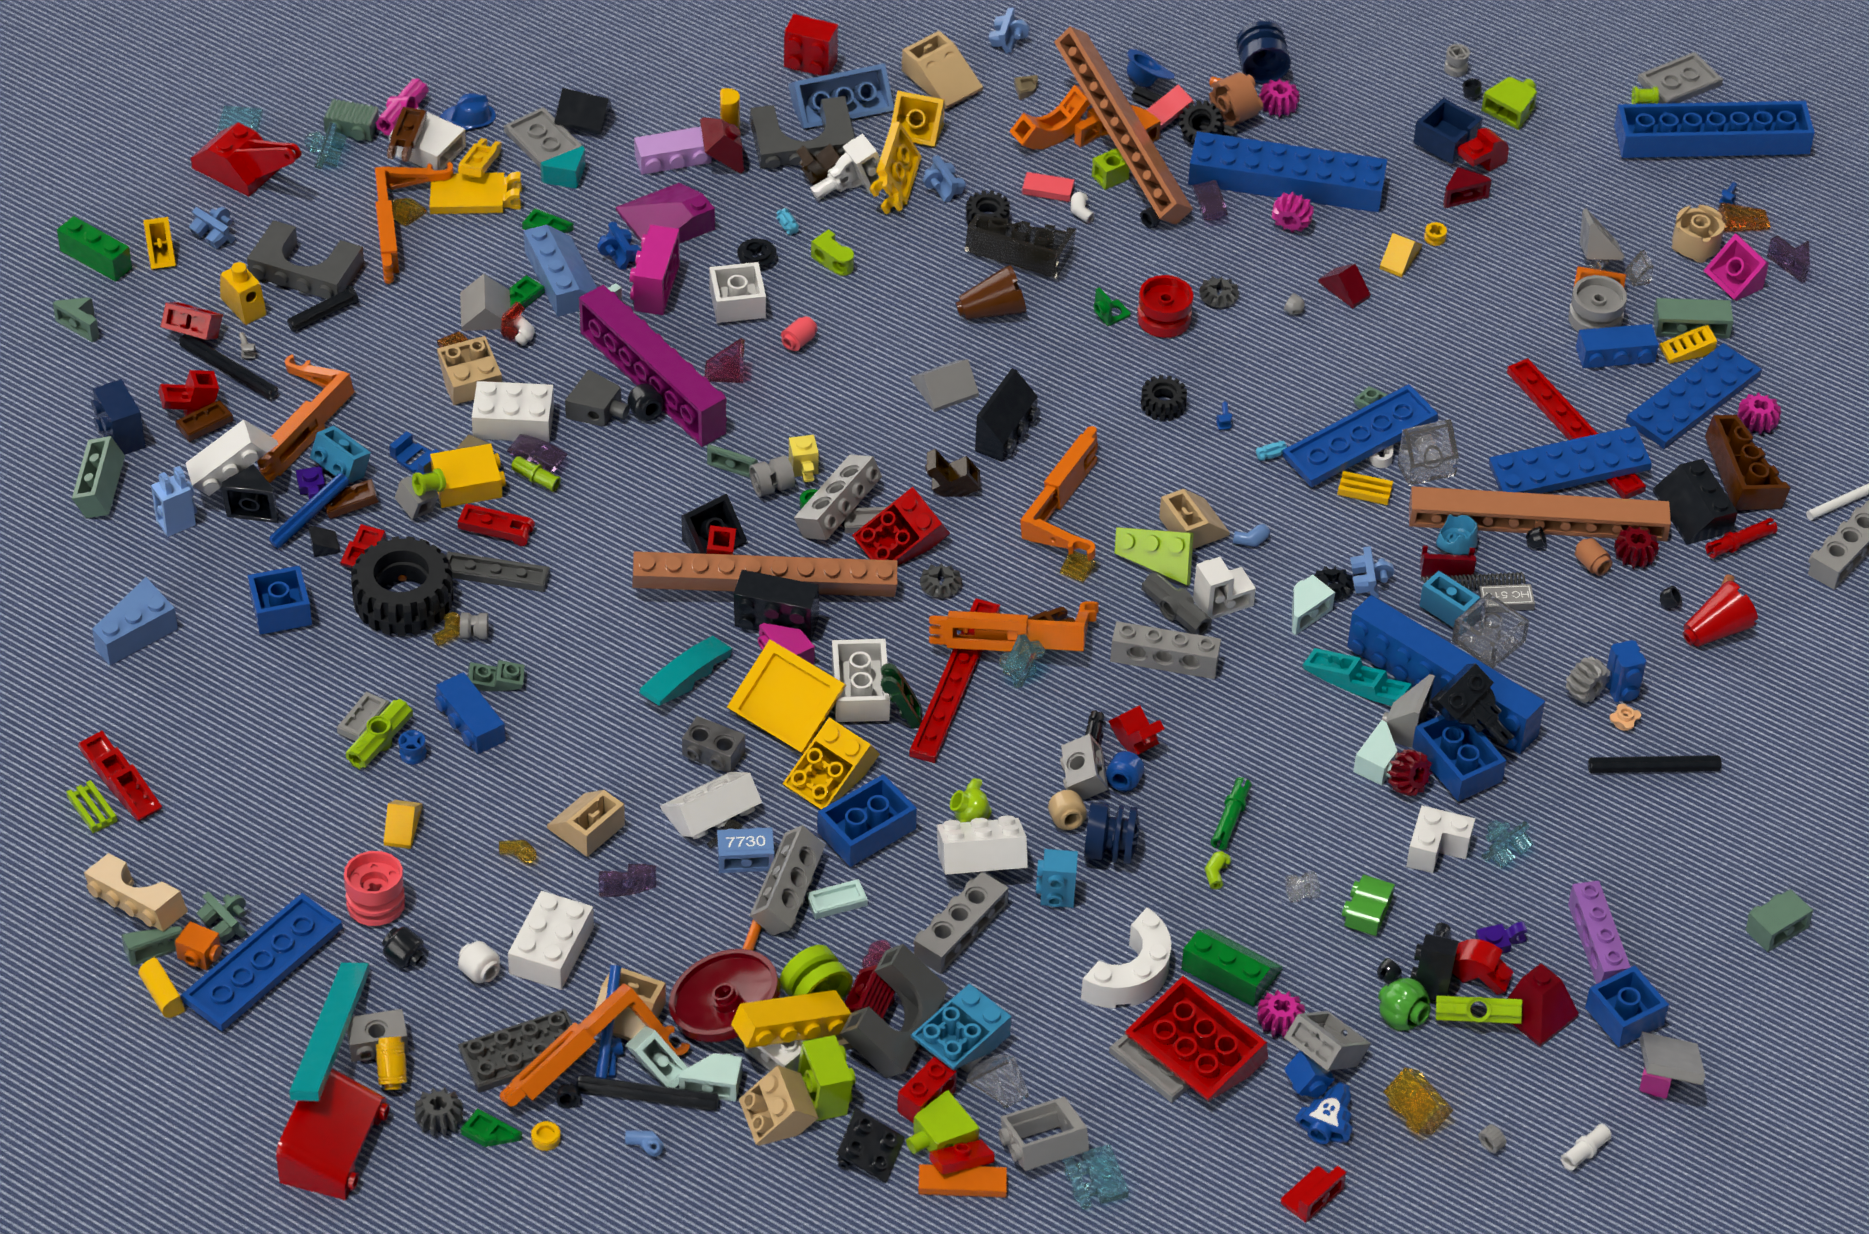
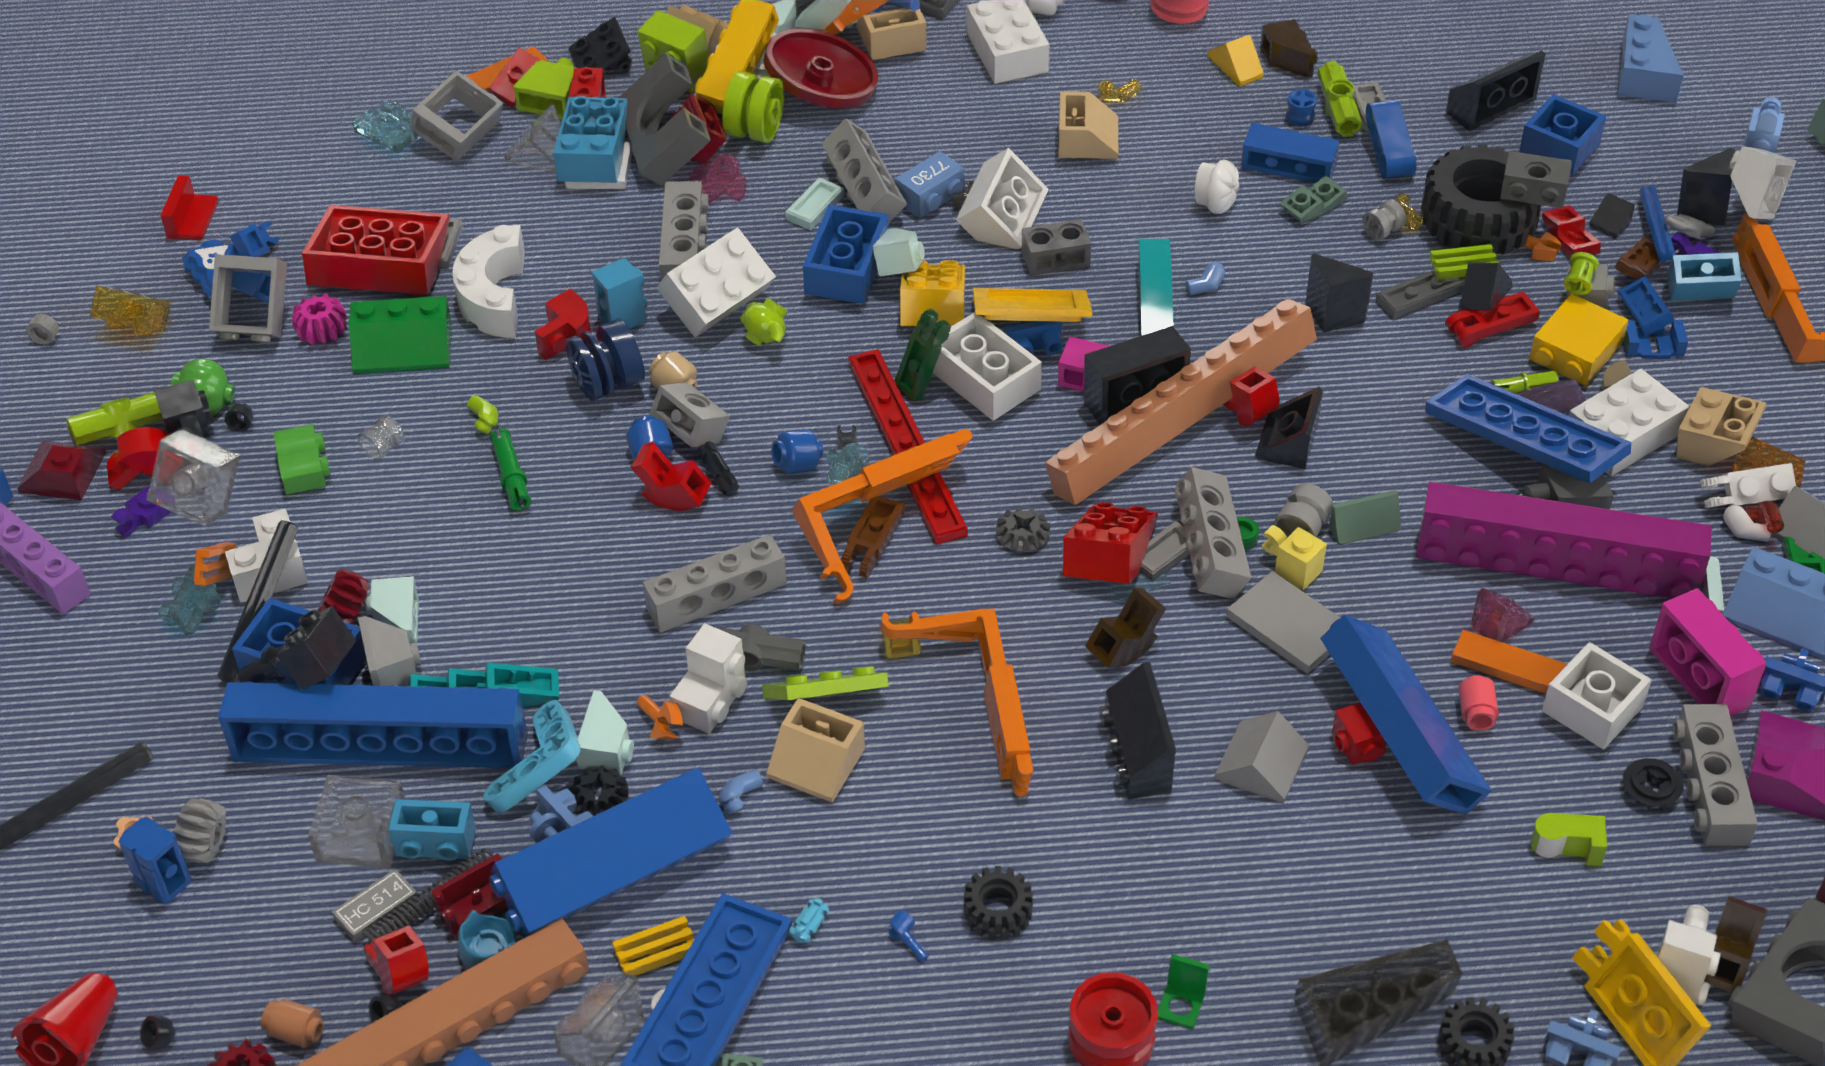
camera: 145 degrees right, 0 degrees up
clear purple slope [598,864,657,897] -> none
medium azure piece [777,208,799,235] -> none
reddish brown cone [955,265,1027,320] -> none
none -> clear brick [147,429,240,527]
none -> orange tile [194,542,236,586]
none -> black axle [217,520,298,683]
none -> blue plate [229,221,279,257]
none -> red brick [363,926,429,995]
none -> medium azure beam [483,700,581,813]
none -> blue brick [489,767,733,939]
none -> red brick [534,288,591,360]
none -> orange bar [637,695,683,741]
none -> blue head [771,429,823,474]
none -> clear smoke hand [837,425,857,469]
none -> light aqua slope [872,228,924,276]
none -> medium blue arm [1186,262,1225,295]
none -> white piece [1195,160,1239,214]
none -> light grey tile [1226,571,1340,674]
none -> dark brown slope [1260,19,1318,78]
none -> black slope [1305,253,1374,333]
none -> blue brick [1320,614,1492,815]
none -> red brick [1332,702,1387,765]
none -> blue beam [1365,100,1416,179]
none -> blue plate [1425,374,1632,484]
none -> lime tile [1429,244,1499,280]
none -> black slope [1446,50,1546,131]
none -> orange tile [1451,630,1566,694]
none -> black slope [1460,262,1513,310]
none -> dark grey brick [1500,151,1572,209]
none -> blue plate [1617,276,1675,337]
none -> light grey piece [1664,214,1715,238]
none -> light grey brick [1672,704,1758,847]
none -> white hinge [1700,463,1796,508]

